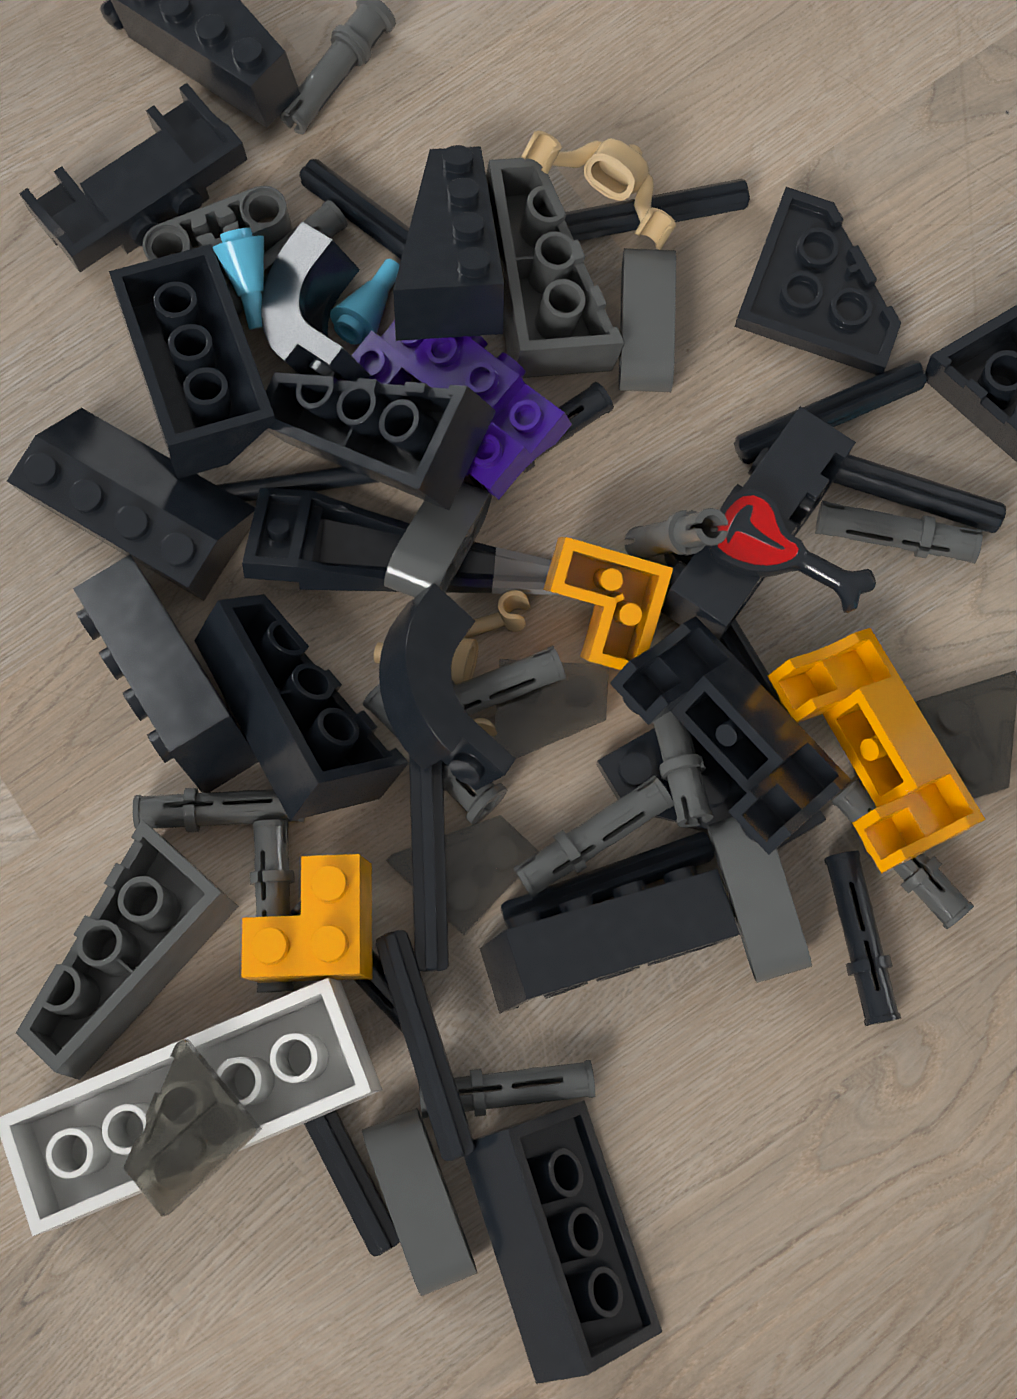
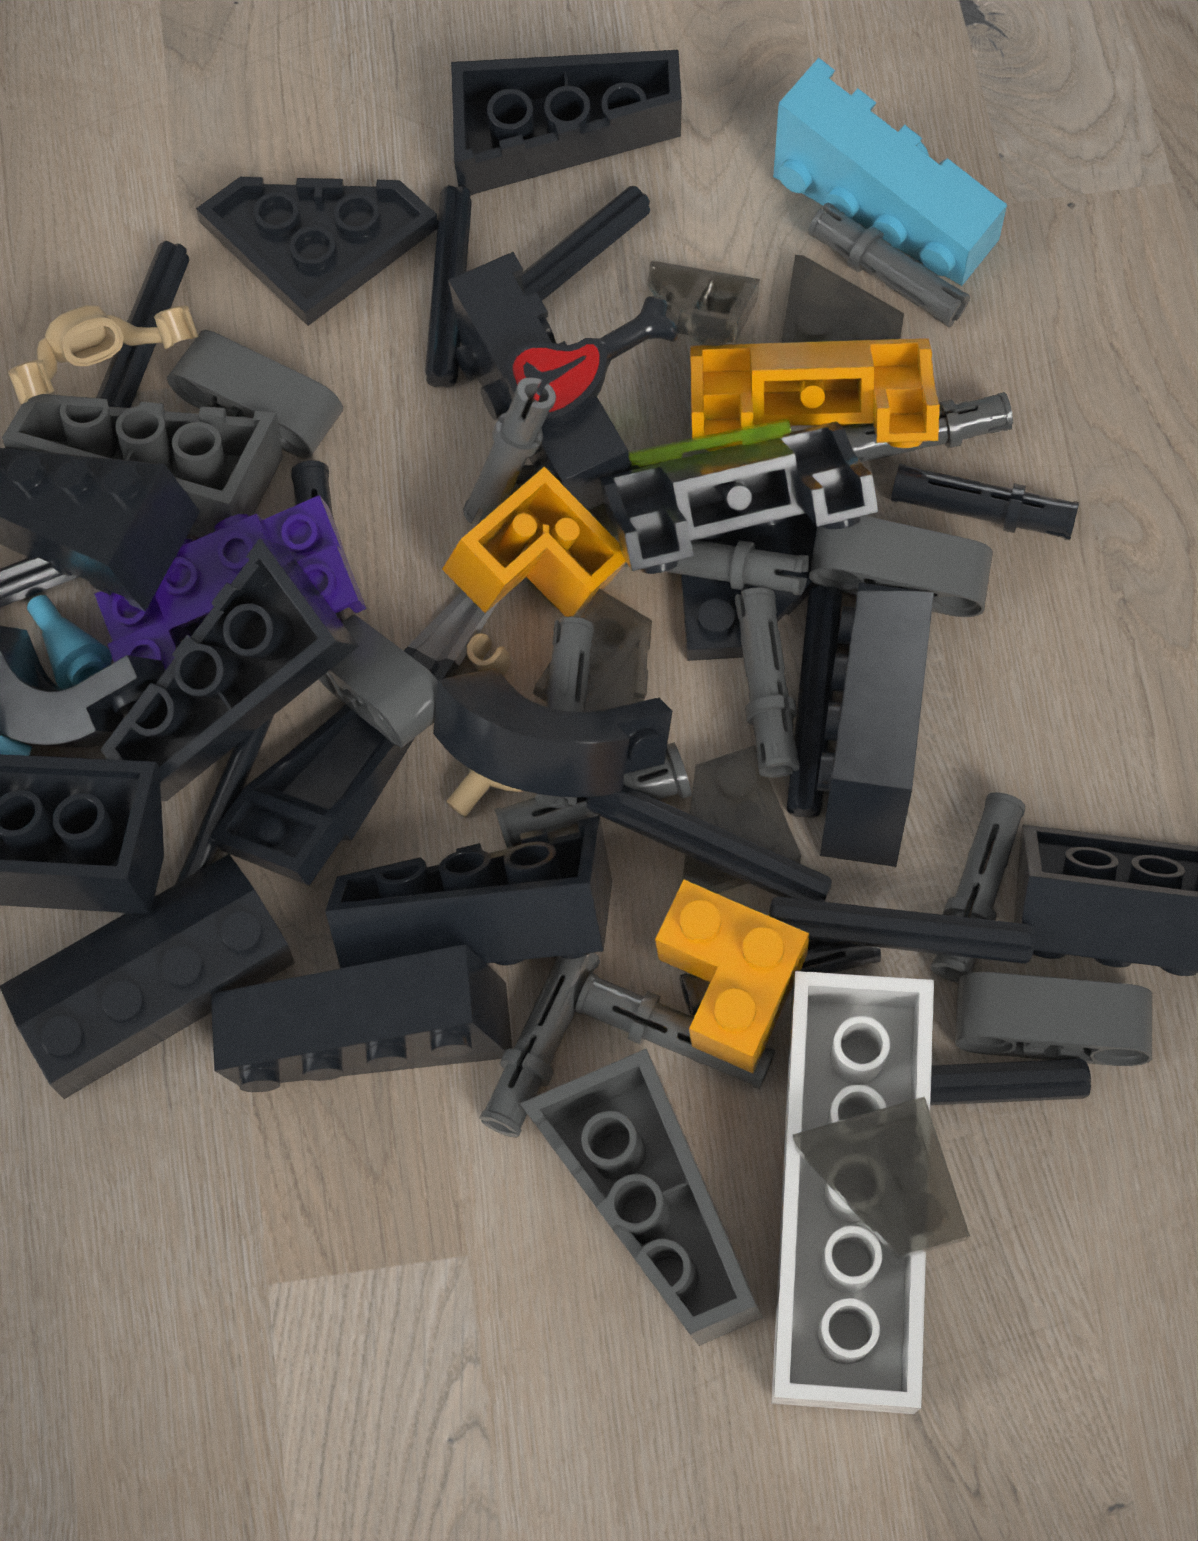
camera: 60 degrees left, 10 degrees down
dark grey pin [815,500,983,564] -> none
none -> clear neon green piece [629,418,792,466]
none -> clear smoke wing [648,261,760,346]

